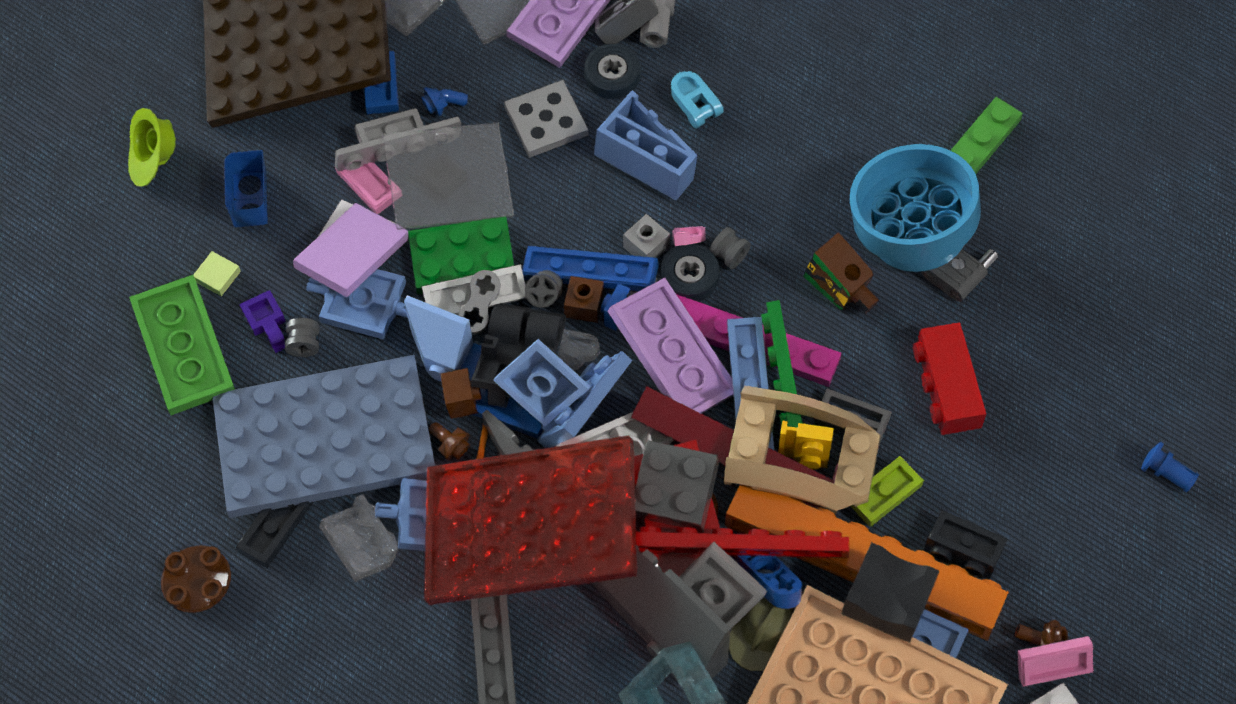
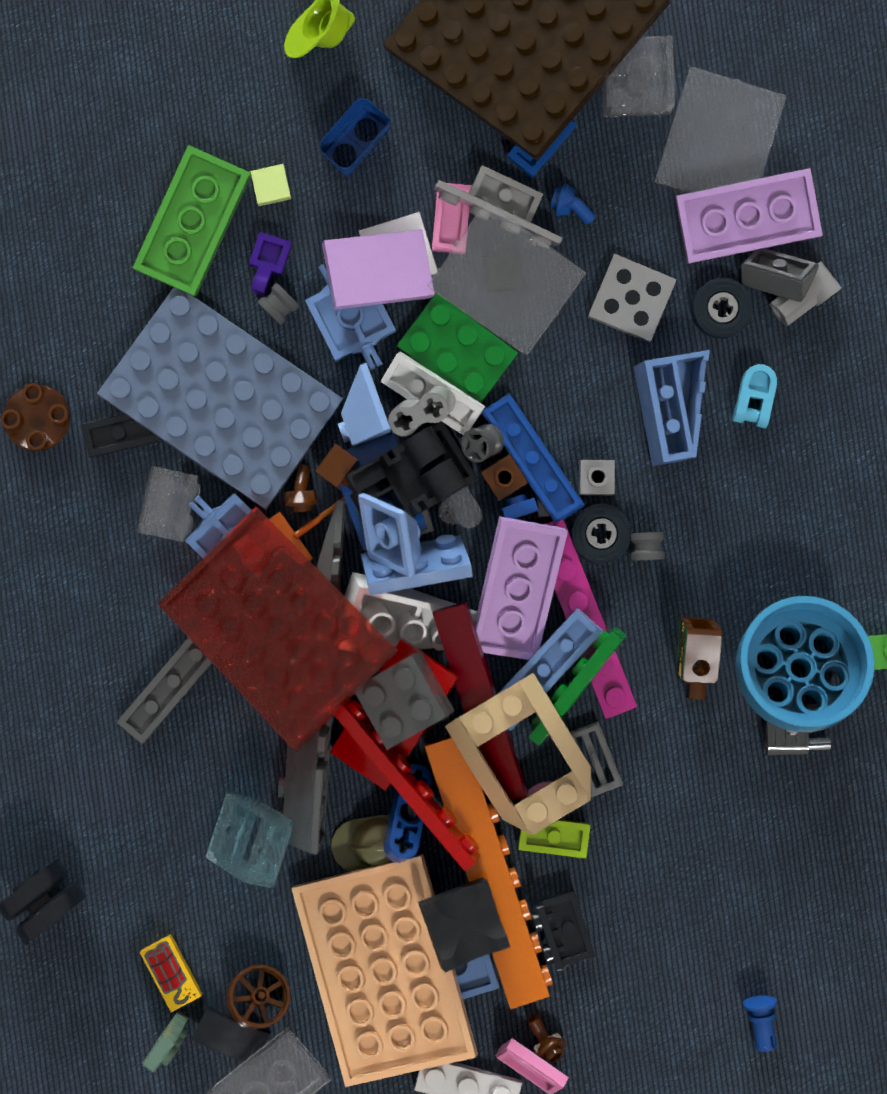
camera: 45 degrees right, 25 degrees up
bright pink tile [672,226,706,246] -> none
light grey tile [679,542,767,628] -> none
yellow plate [778,421,834,470] -> none
red brick [913,322,986,435] -> none

